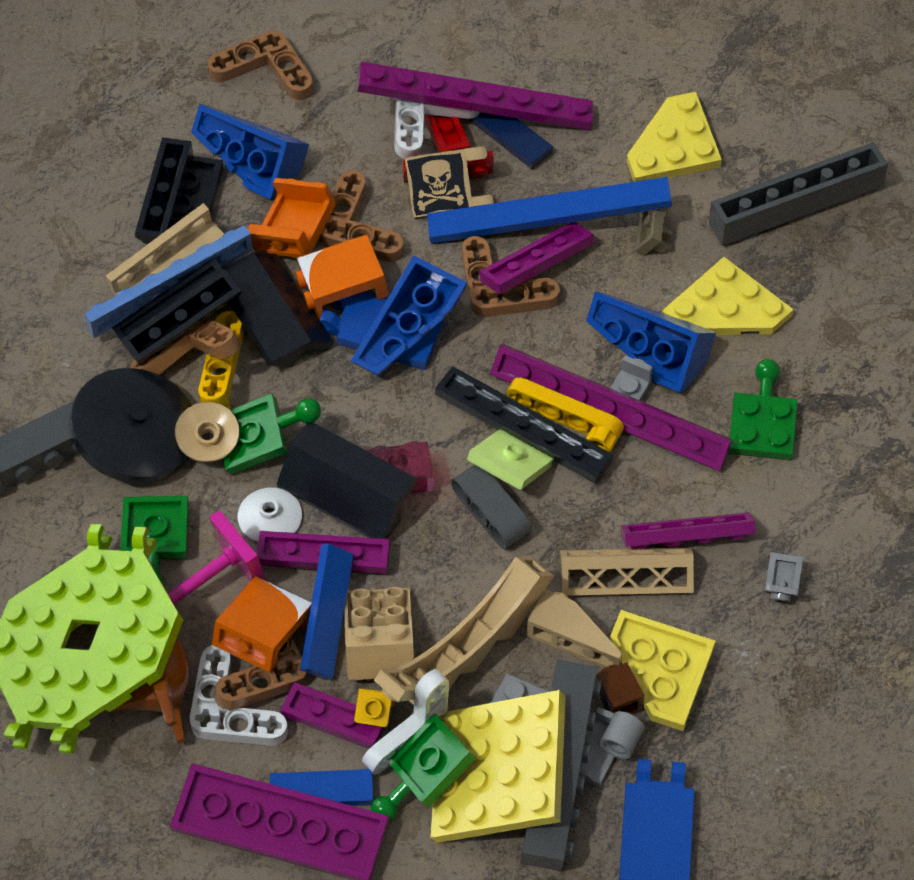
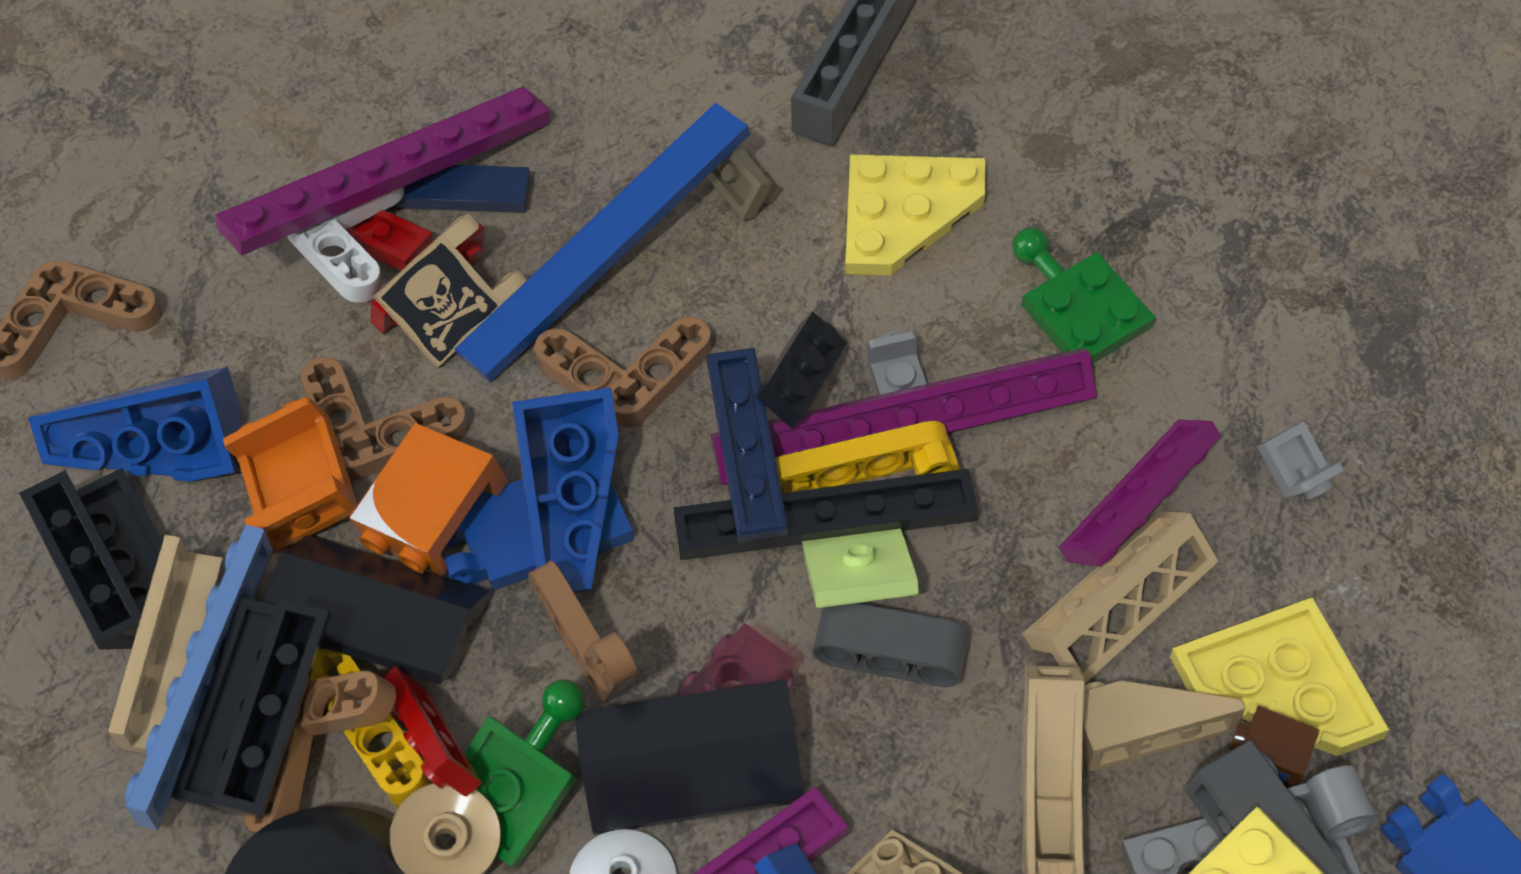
camera: 40 degrees left, 0 degrees up
magenta plate [480,222,594,295] -> none
blue wedge [586,292,716,393] -> none
light yellow plate [627,92,722,182] -> none
none -> red plate [383,666,482,798]
none -> medium nougat beam [528,560,637,702]
none -> dark blue tile [706,348,788,543]
none -> black plate [755,311,847,428]

